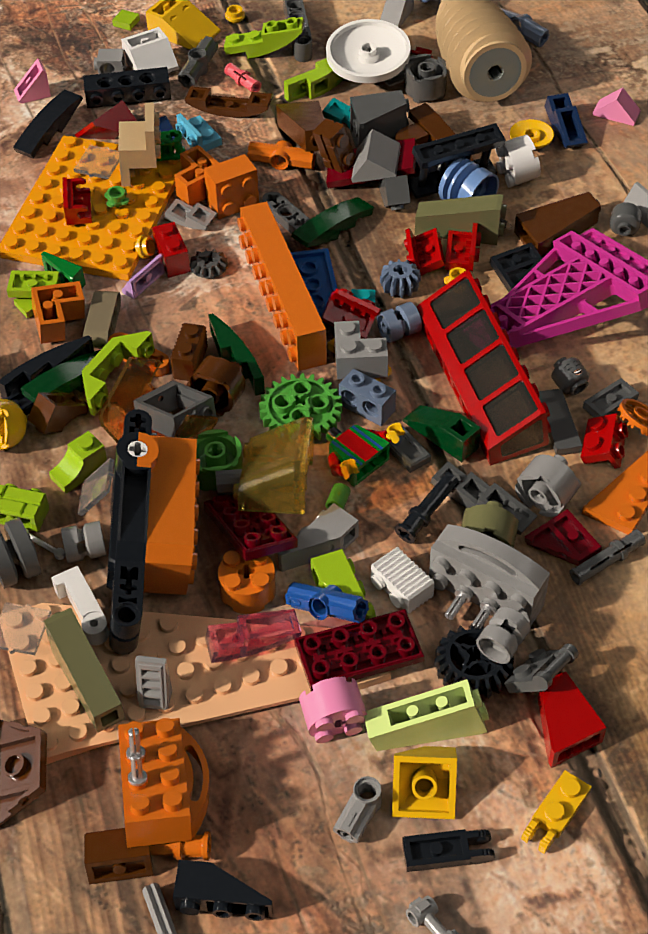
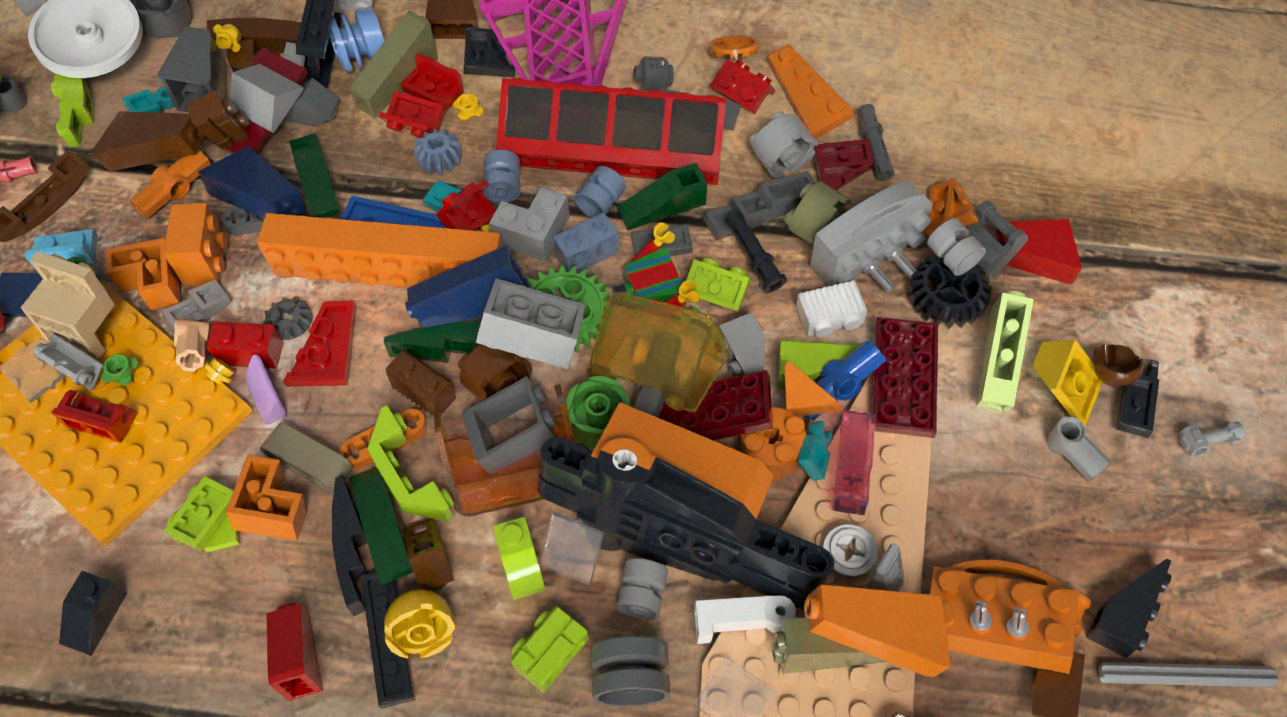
camera: 65 degrees left, 10 degrees up
white hinge [25,528,66,560] -> none
green slope [41,252,86,288] -> none
bright pink brick [299,677,367,743] -> none
yellow hinge [521,770,592,854] -> none
dark grey plate [583,378,639,417] -> none
none -> light grey hinge [33,333,104,391]
none -> light nougat piece [173,319,209,372]
none -> dark blue slope [198,146,306,218]
none -> yellow plate [213,24,242,52]
none -> red wing [283,301,356,387]
none -> dark blue slope [405,246,532,328]
none -> light grey brick [476,278,585,369]
none -> sand blue wheel [574,166,626,218]
none -> lime bracket [687,257,752,313]
none -> orange slope [784,361,843,416]
none -> teal plate [798,420,832,481]
none -> orange slope [804,584,951,677]
none -> white gear [823,524,878,578]
none -> orange wing [923,178,978,237]
none -> reddish brown hair [1093,344,1144,387]

